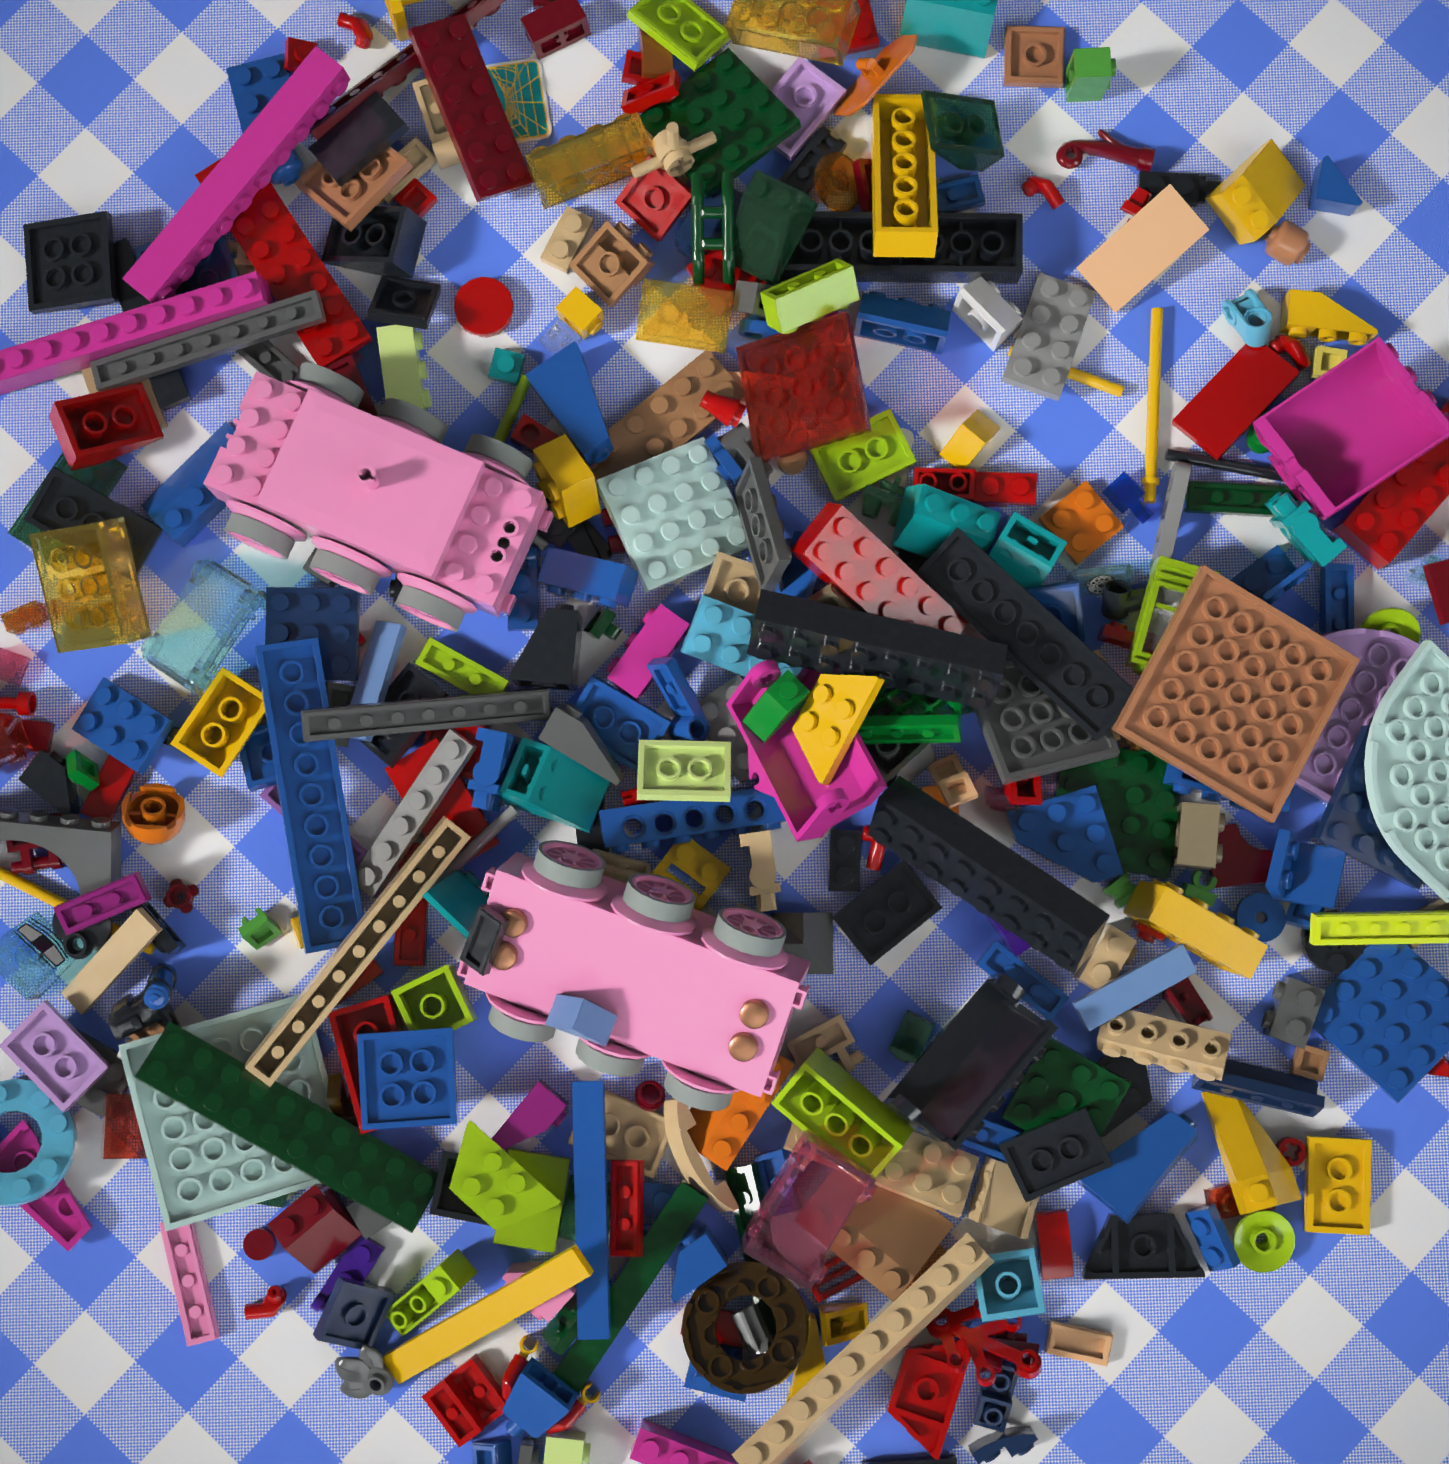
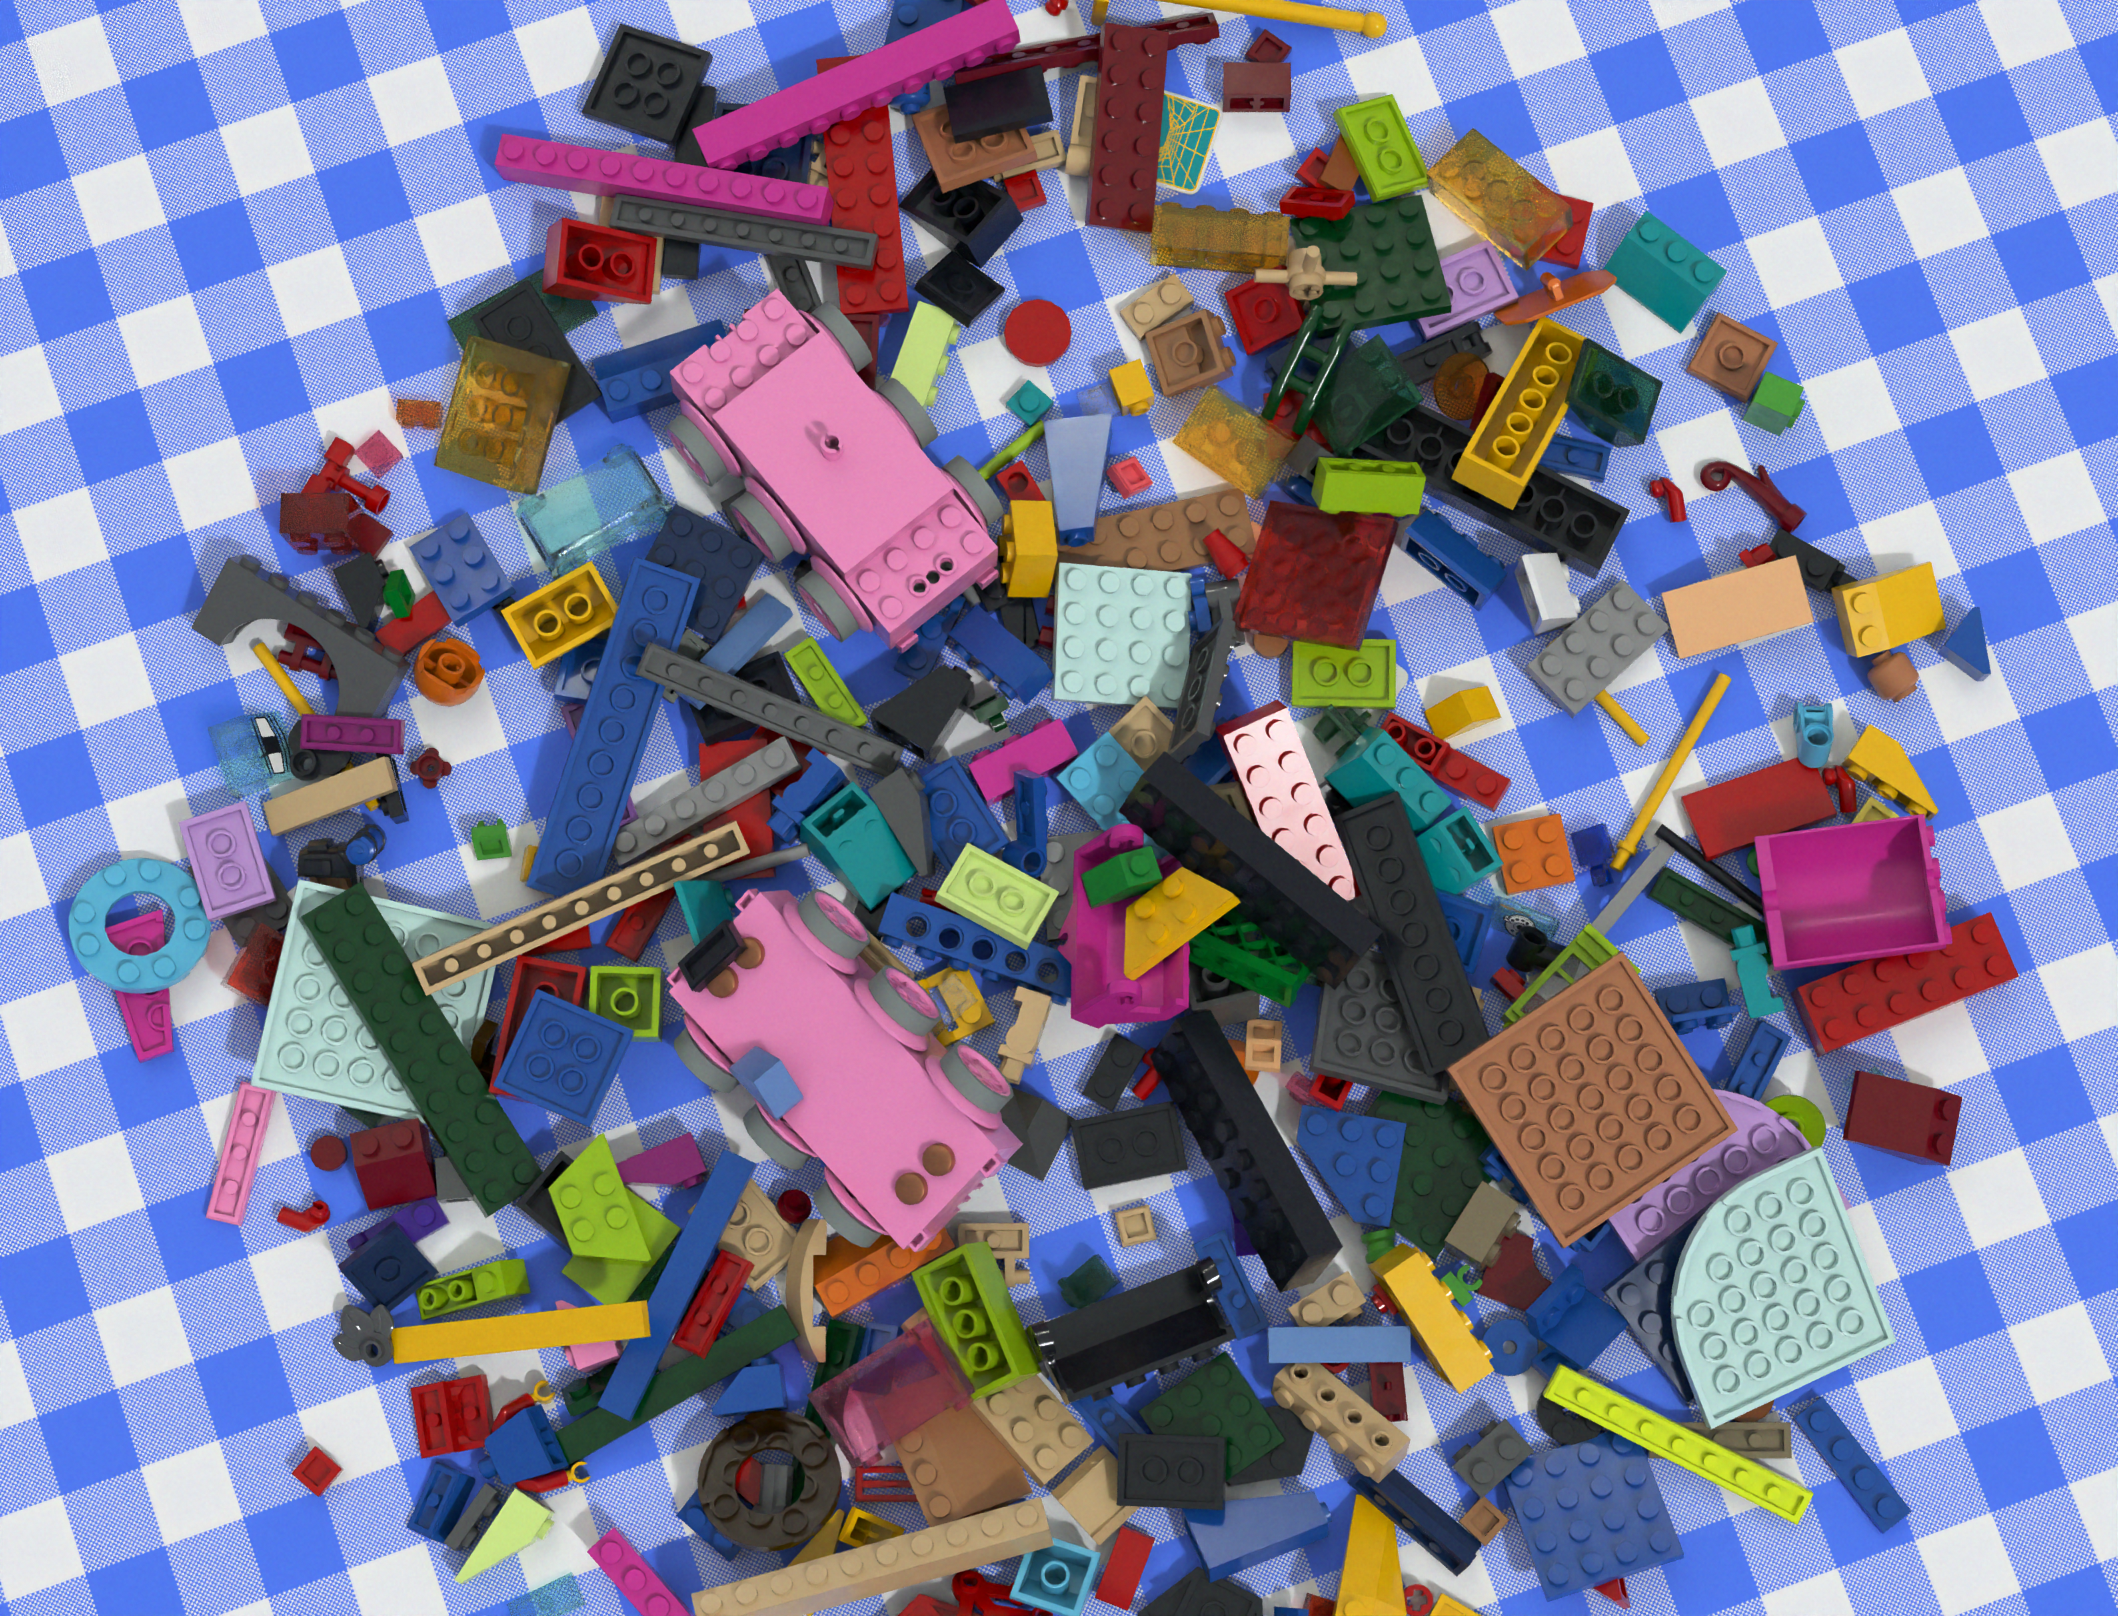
camera: 25 degrees right, 5 degrees down
none -> clear tile [929,973,978,1038]
none -> coral tile [1106,456,1153,500]
none -> tan tile [1114,1205,1157,1248]

